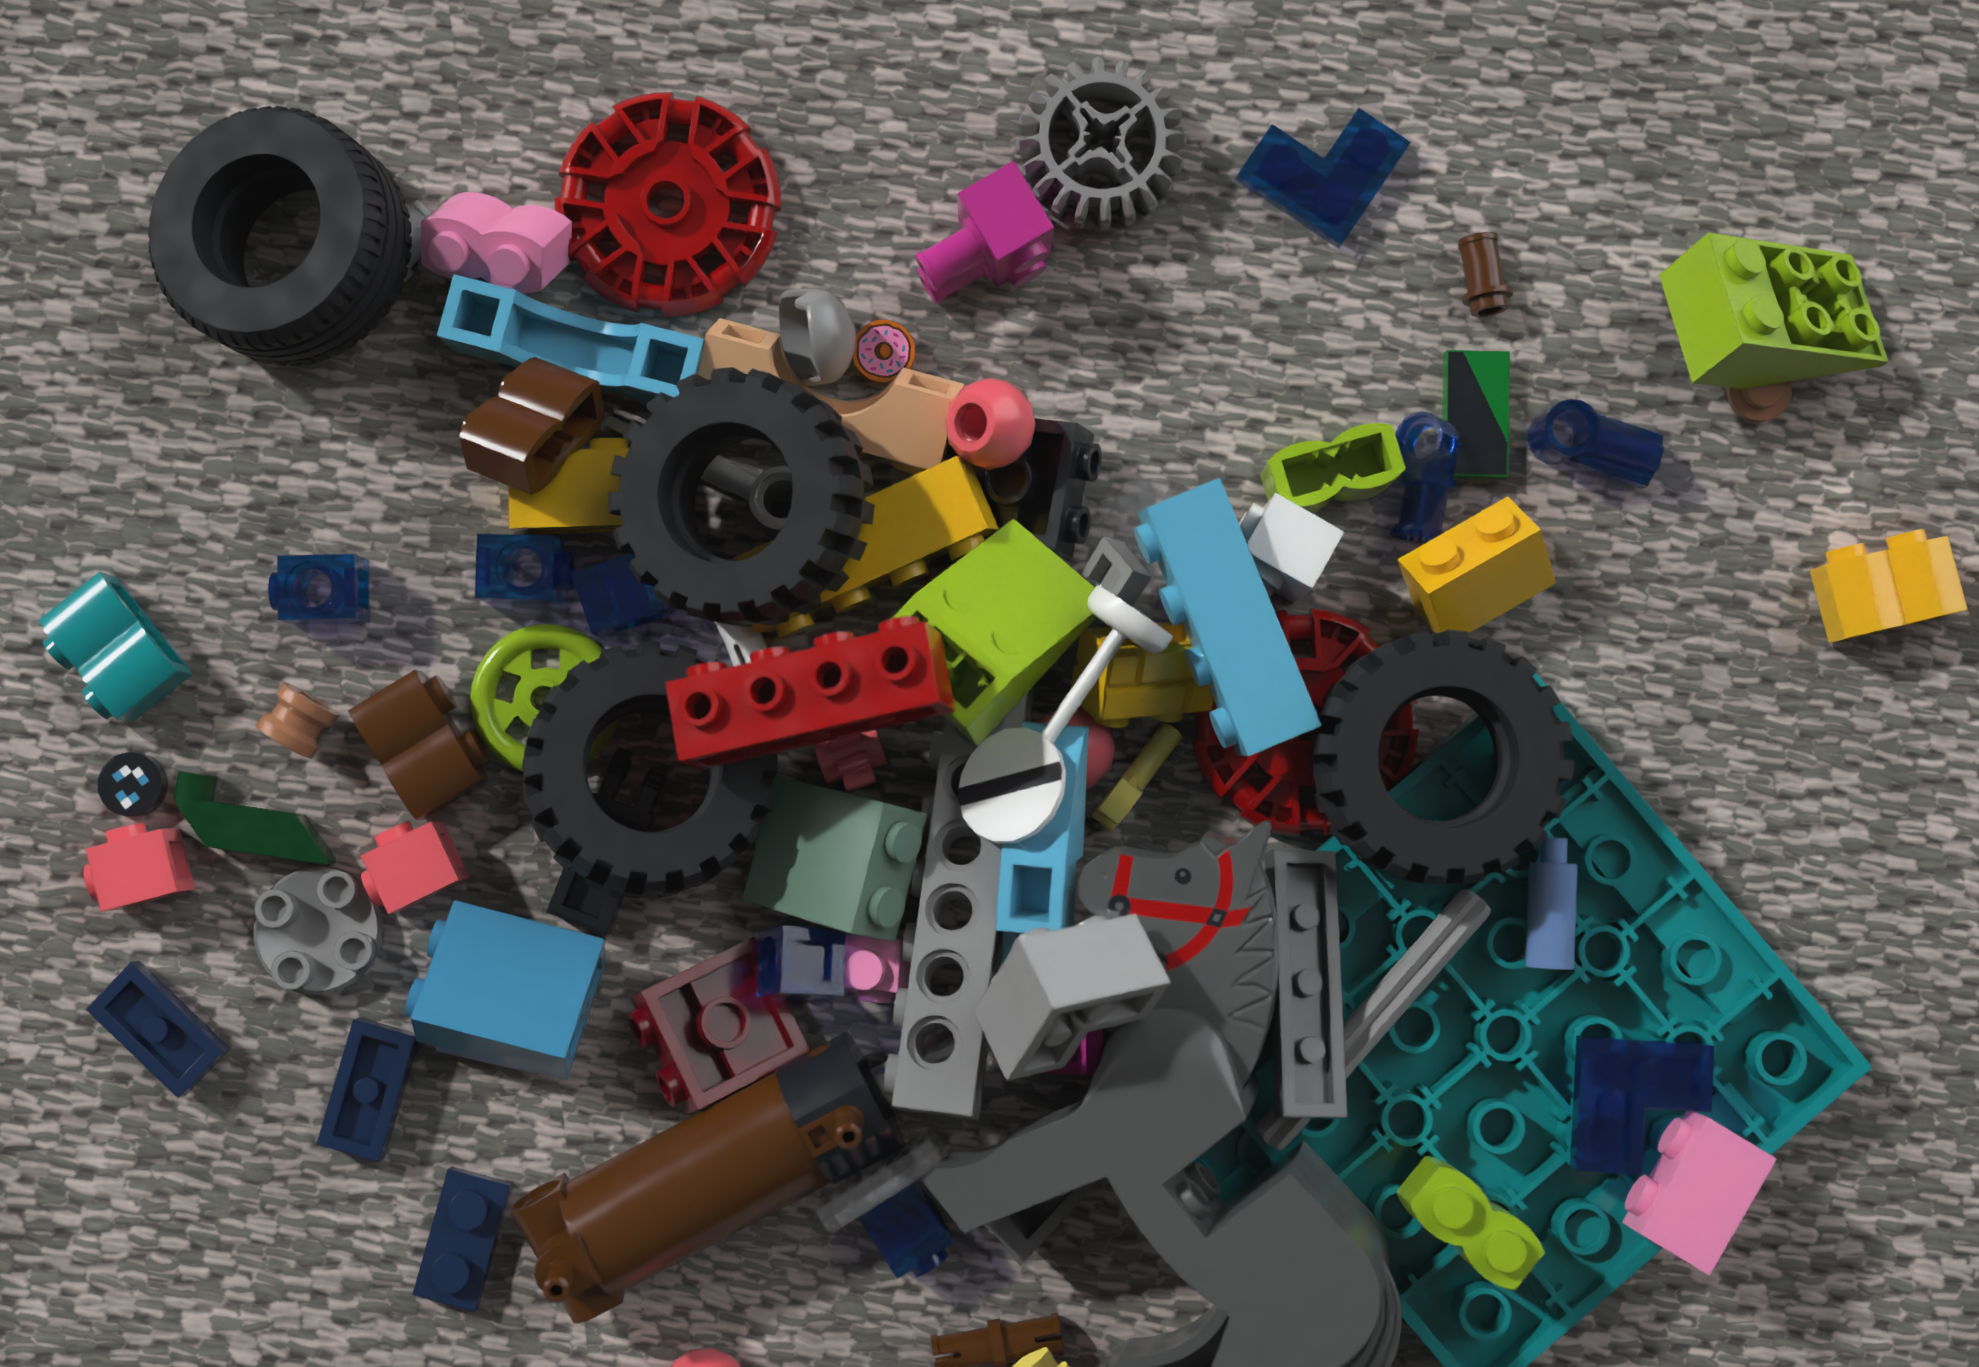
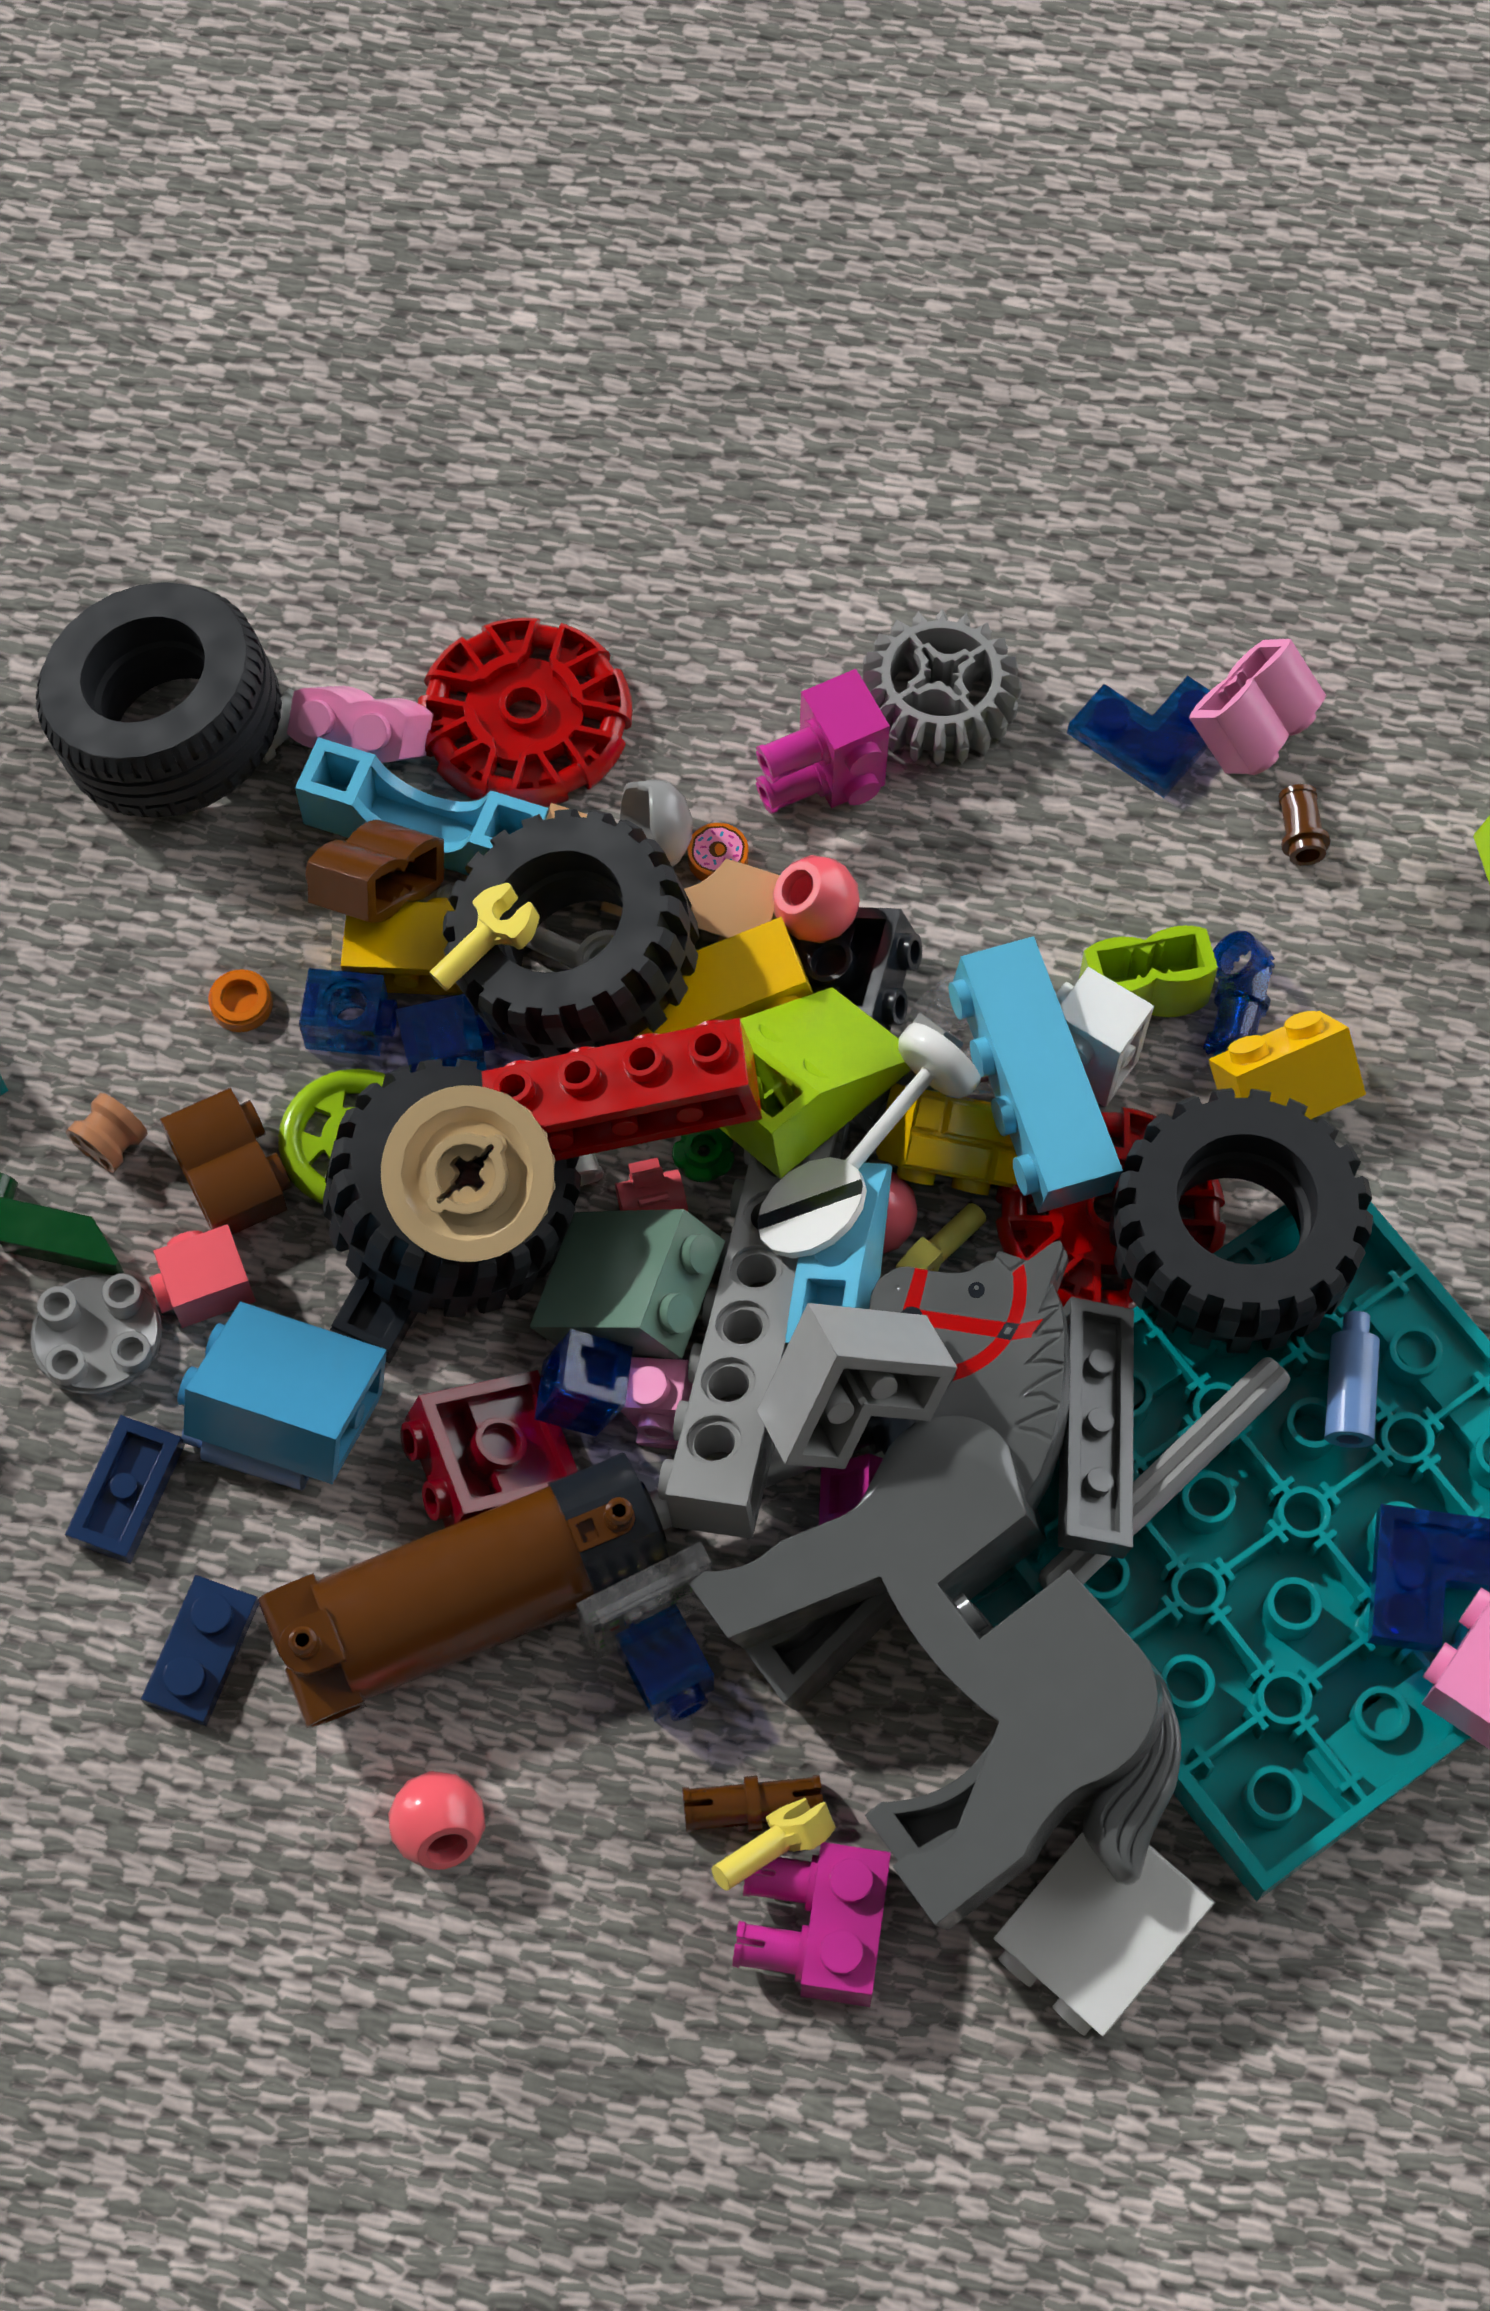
camera: 10 degrees right, 20 degrees down
clear blue brick [268,554,370,625] -> none
lime brick [1396,1156,1545,1290] -> none
black tile [1441,350,1510,479] -> none
clear blue piece [1527,399,1664,489] -> none
none -> orange tile [208,969,273,1032]
none -> tan gear [381,1086,556,1262]
none -> light yellow bar [429,883,540,991]
none -> bright pink brick [1189,639,1326,775]

